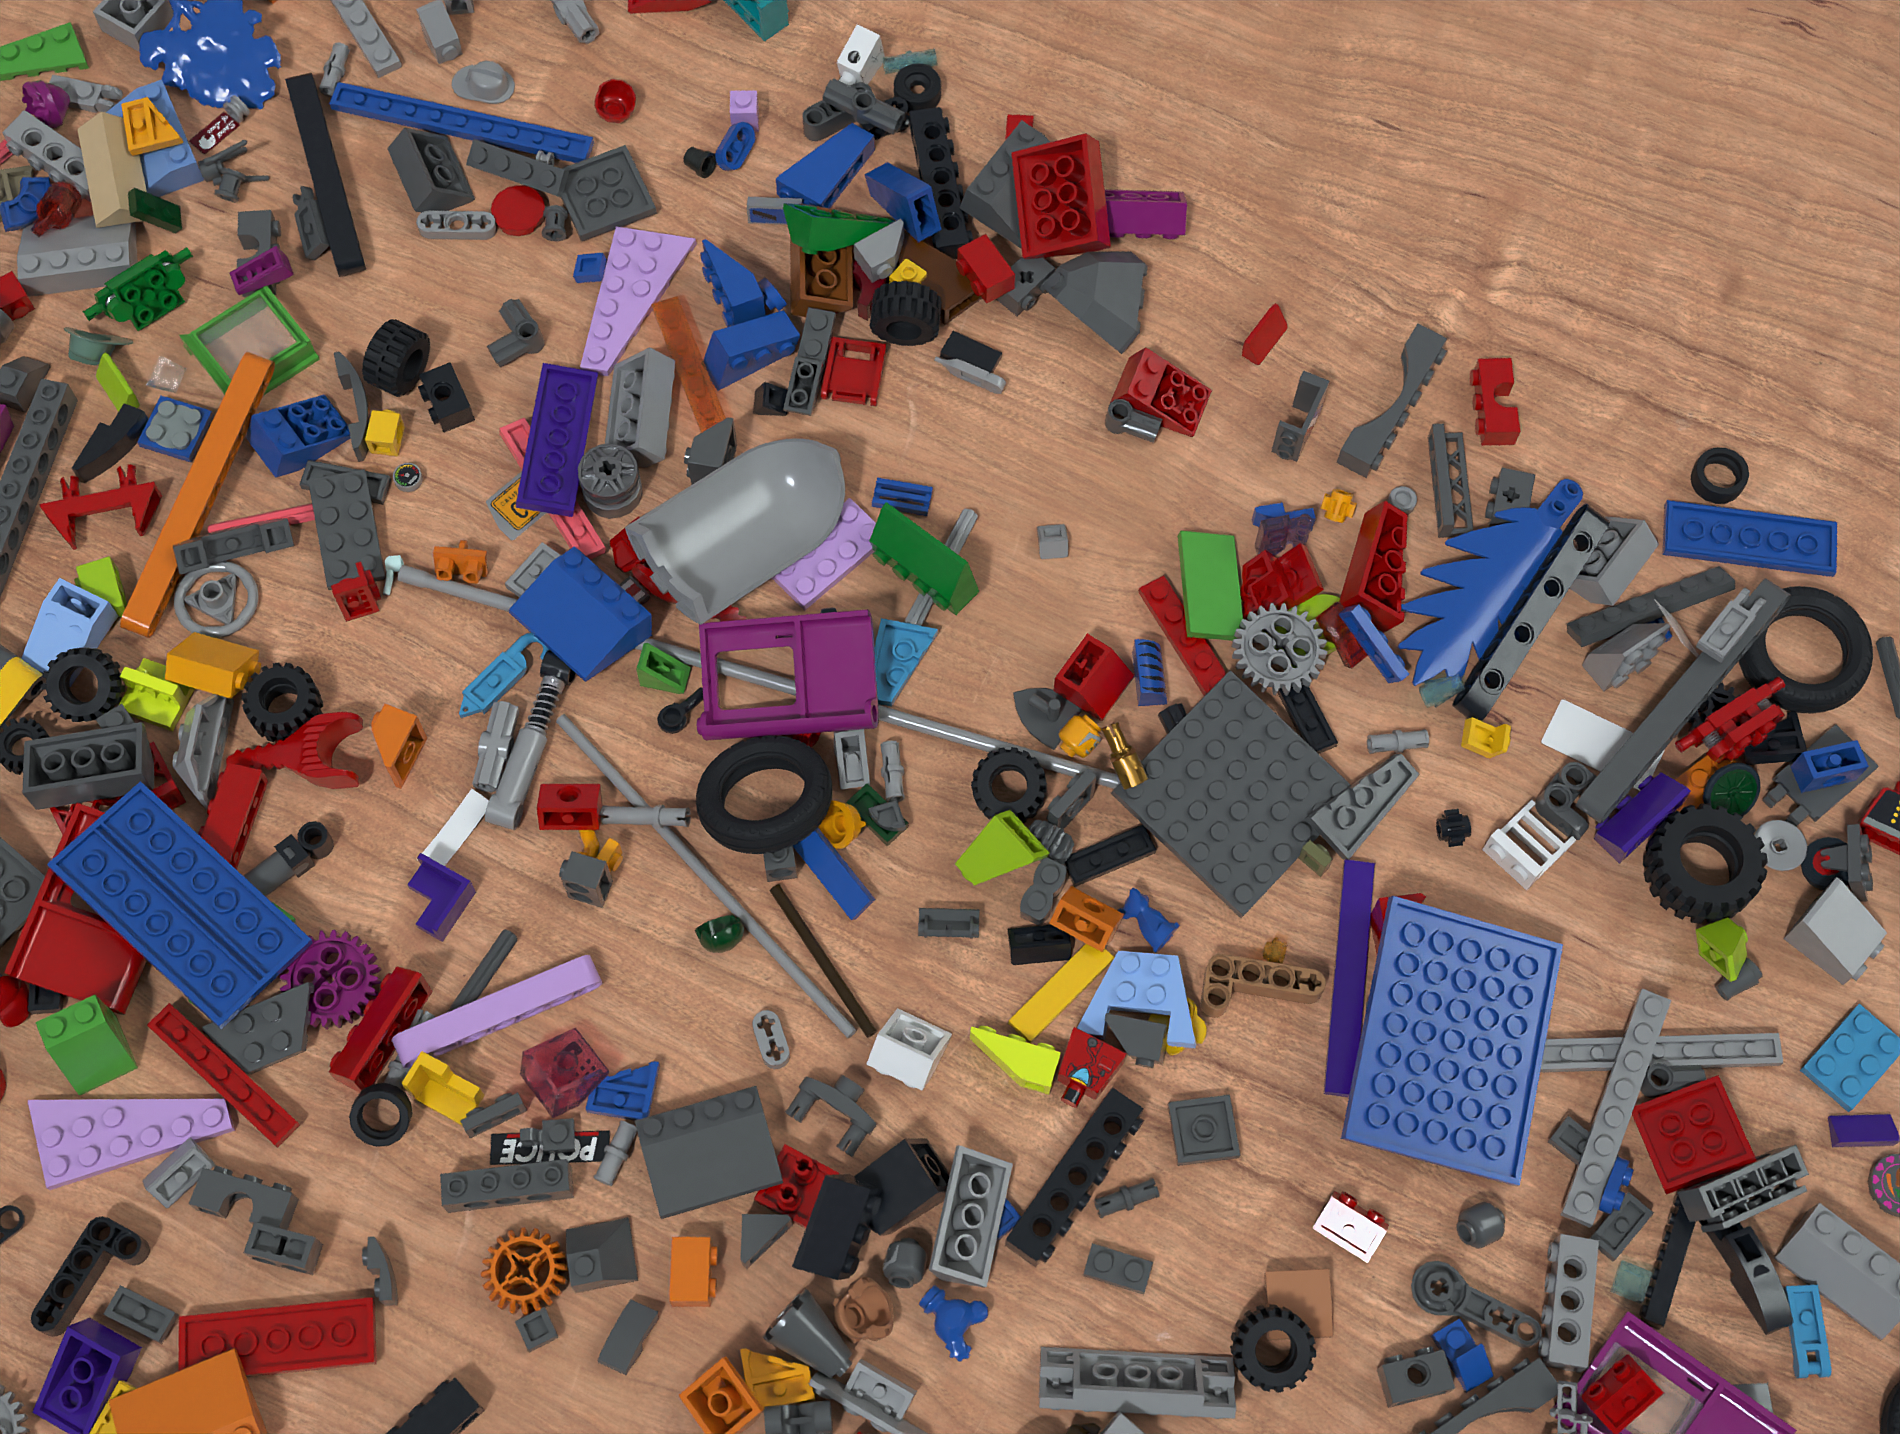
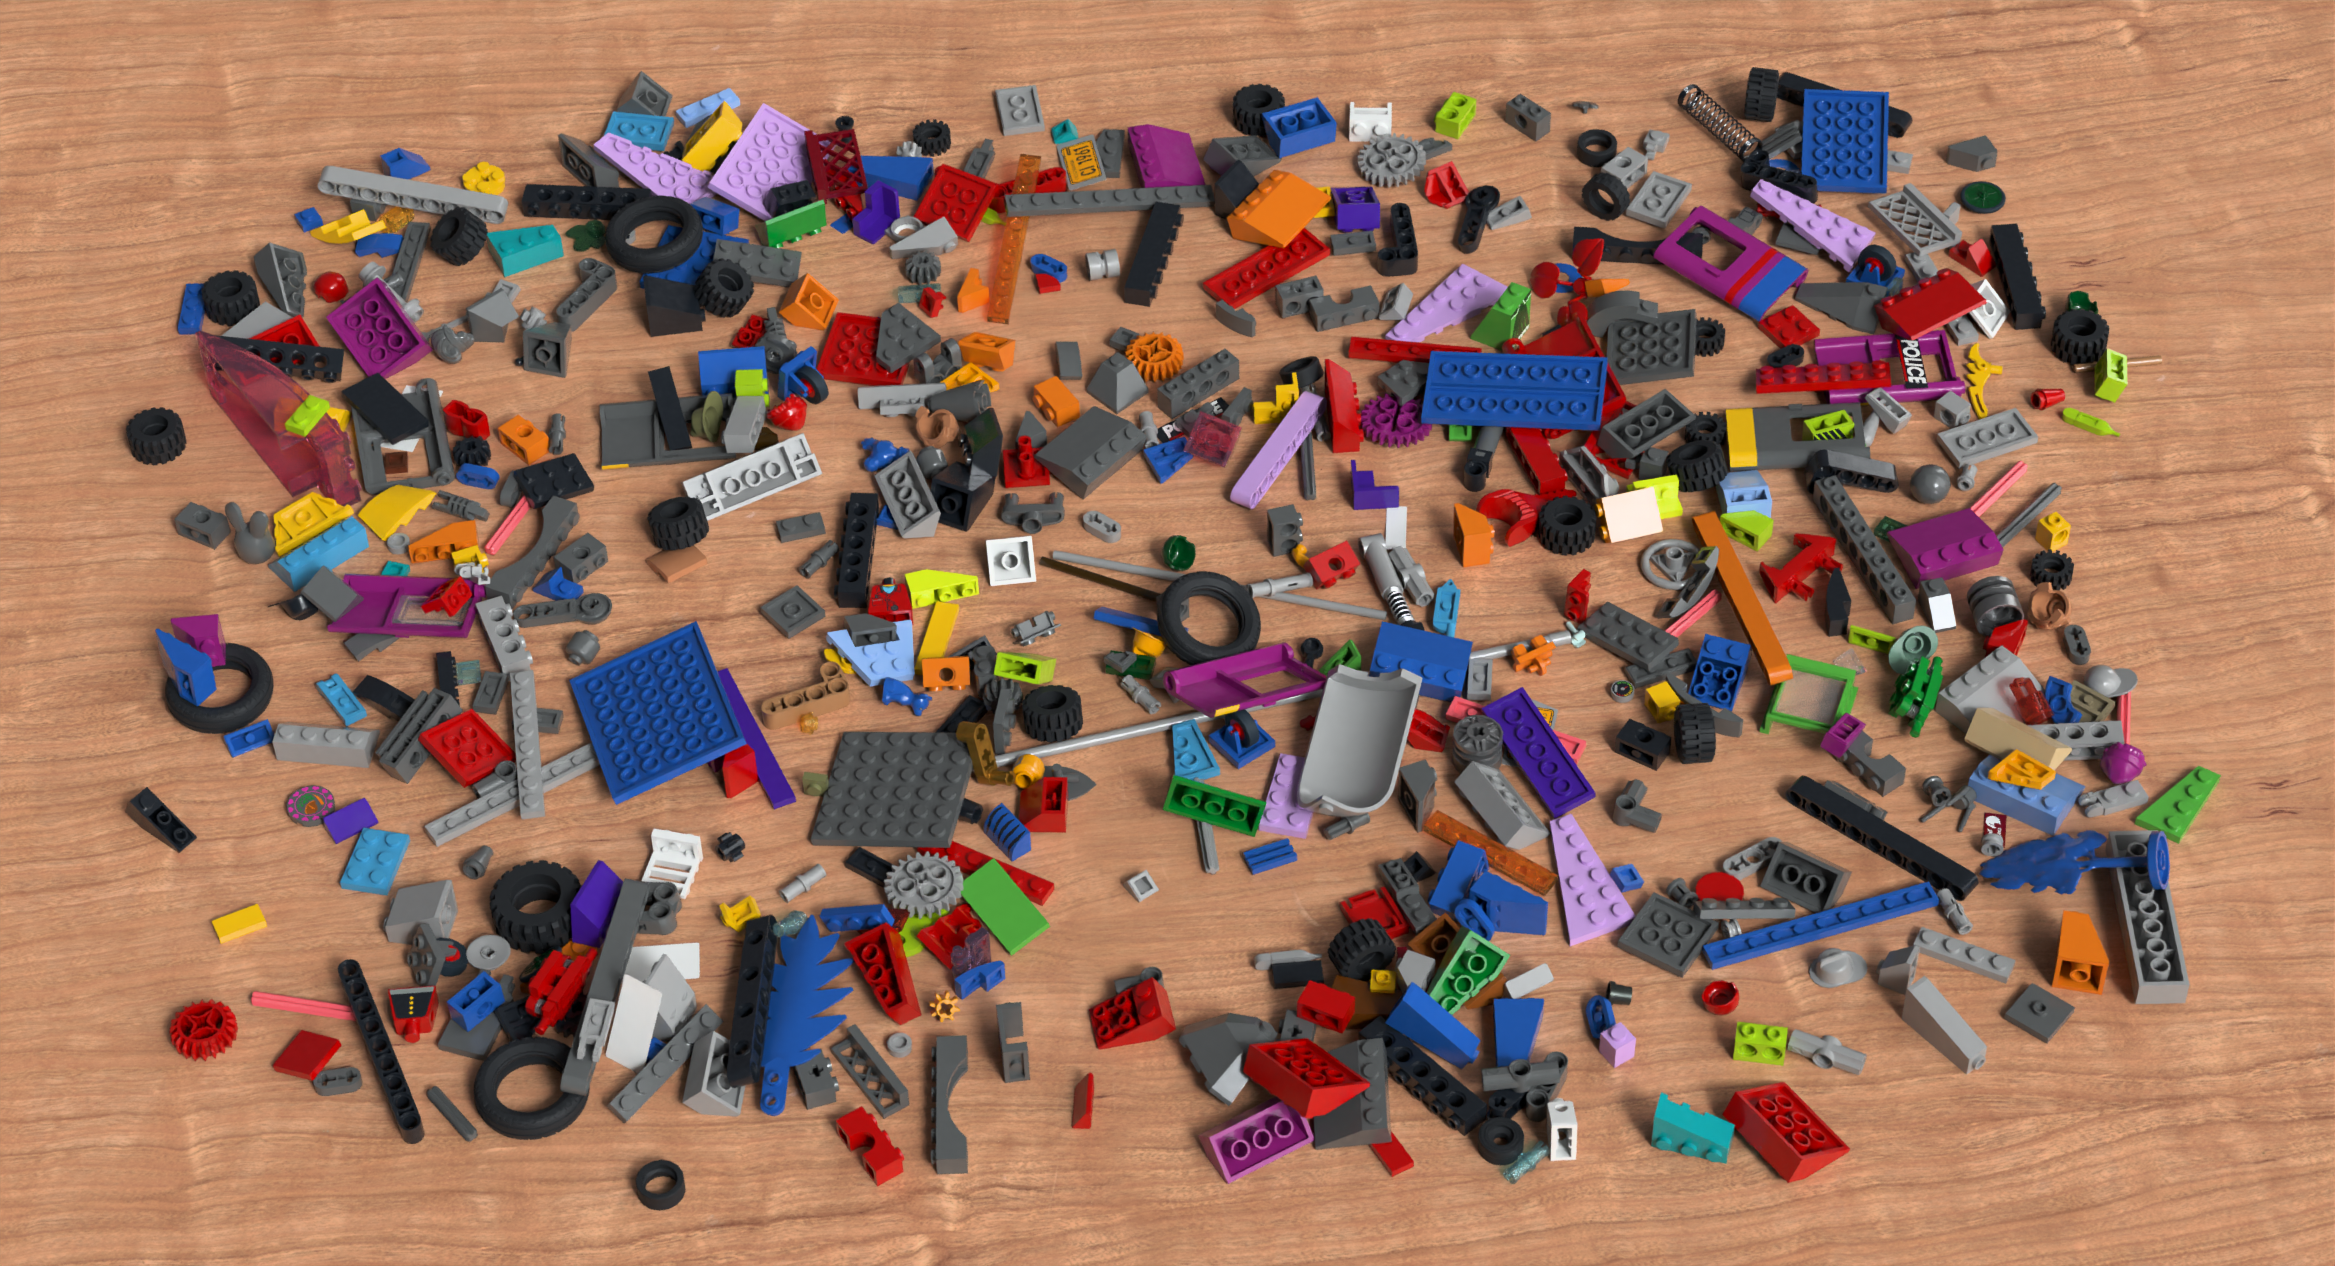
camera: 150 degrees right, 20 degrees down
dark green plate [128,187,182,234] -> none
piece [137,395,214,463] -> none
light orange plate [596,838,623,872] -> none
wing [1305,754,1420,860] -> none
bracket [1313,1191,1389,1263] -> none
blue plate [1599,1157,1634,1214] -> none
blue tile [1662,500,1837,577] -> none
lime slope [1695,917,1748,982] -> none
none -> lime brick [1733,1022,1788,1066]

